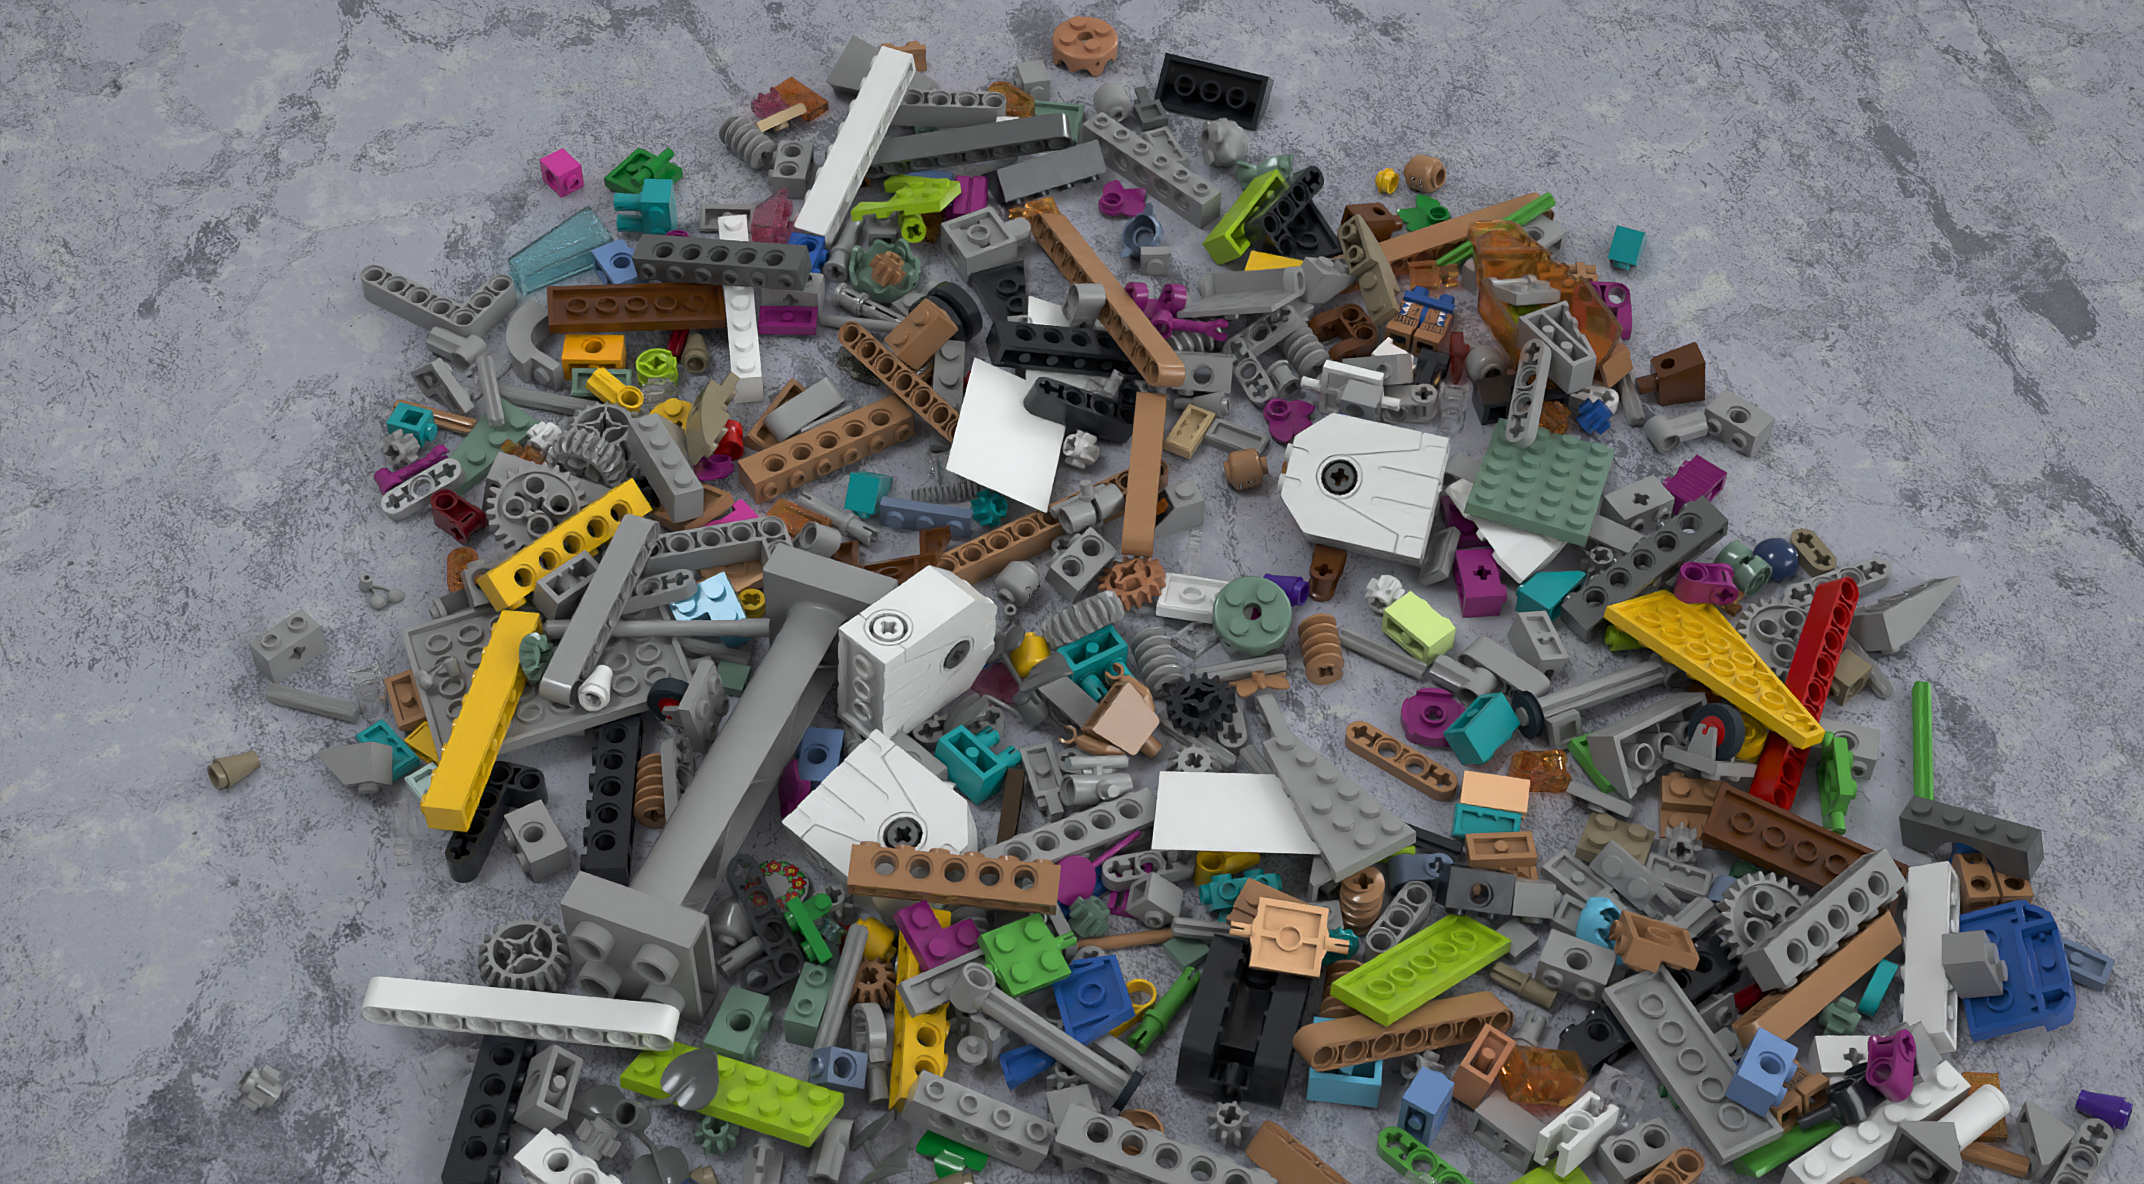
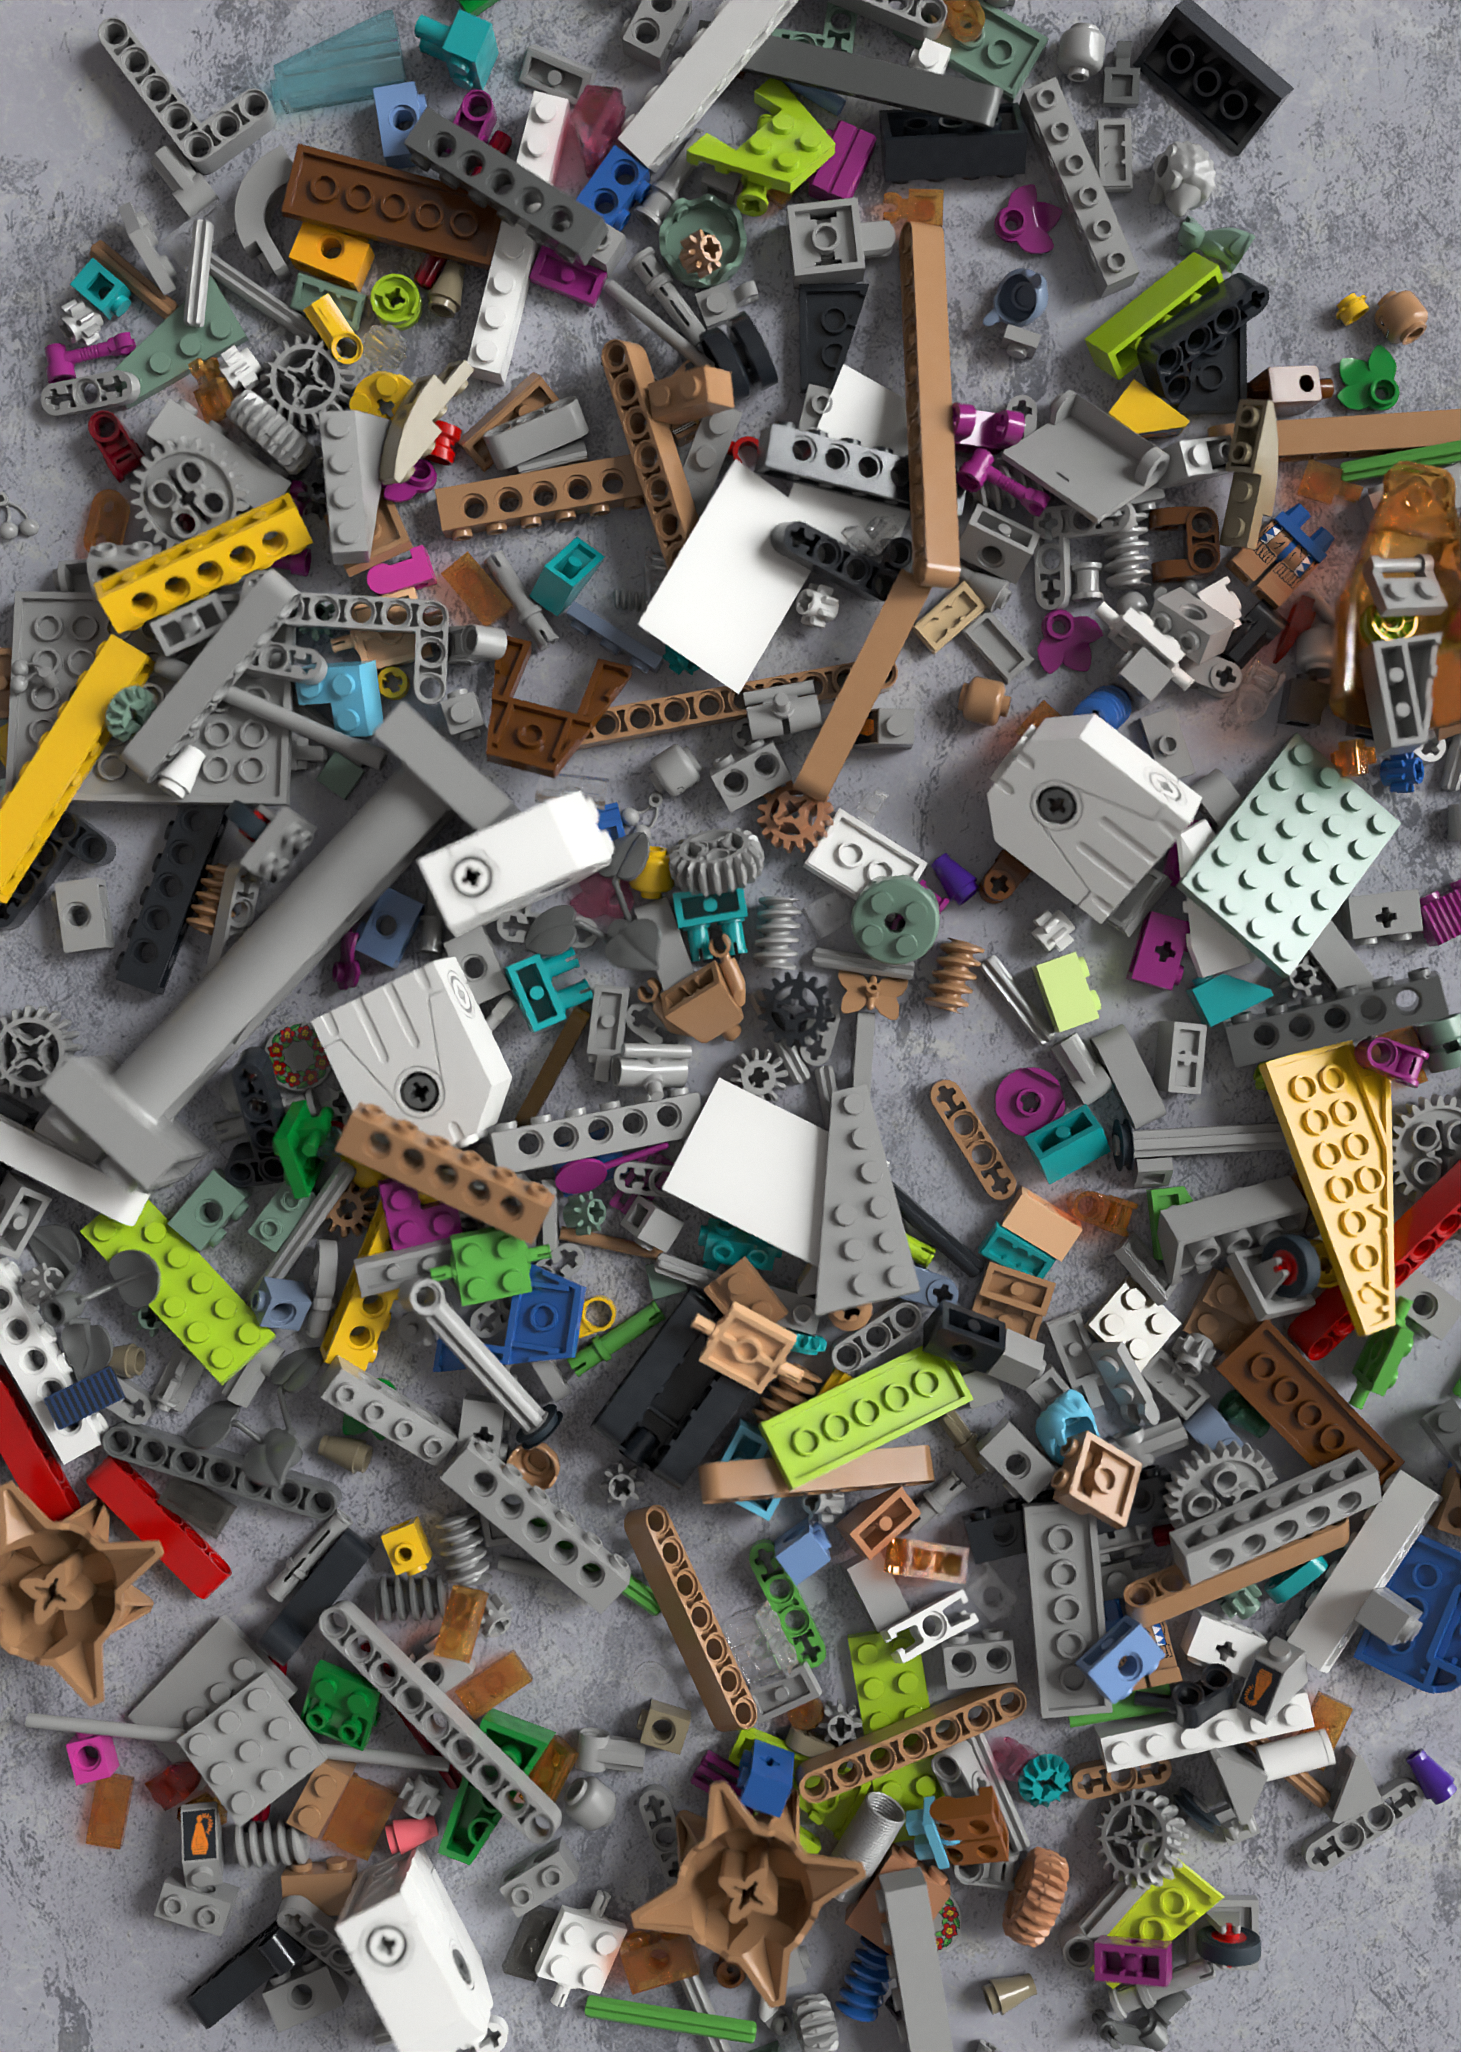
camera: 25 degrees right, 40 degrees up
light grey piece [1061,283,1106,329] -> none
light grey beam [1505,338,1552,449] -> none
magenta piece [1866,1029,1916,1103] -> none

